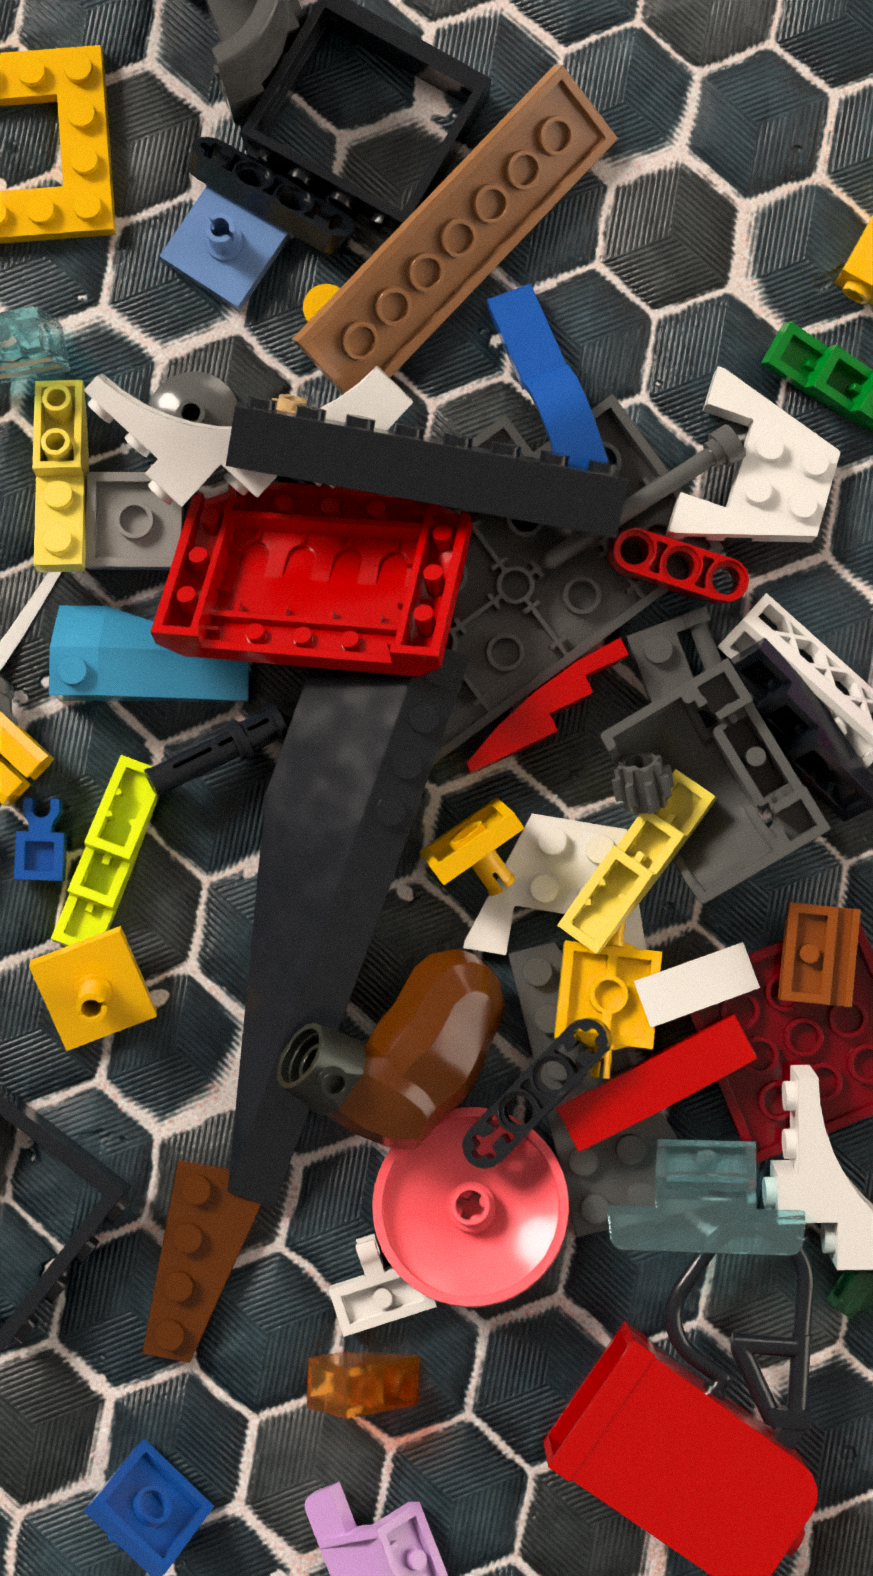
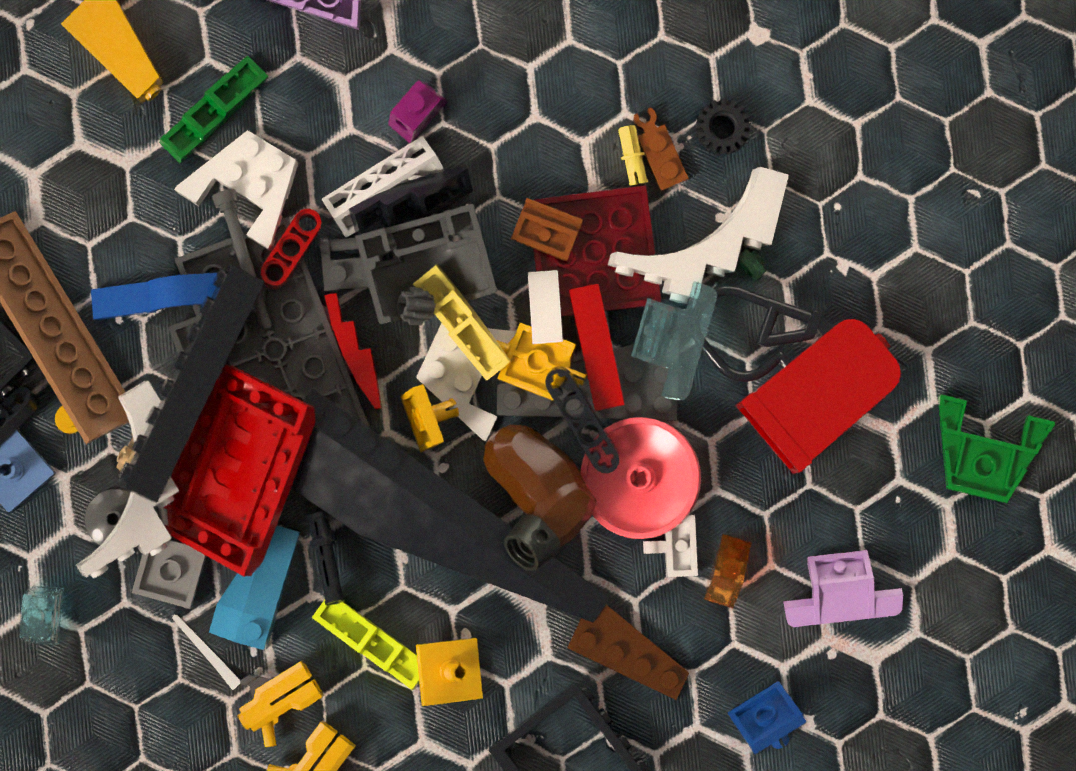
camera: 85 degrees left, 0 degrees up
blue plate [14,798,67,881] -> none
light yellow slope [32,380,89,573] -> none

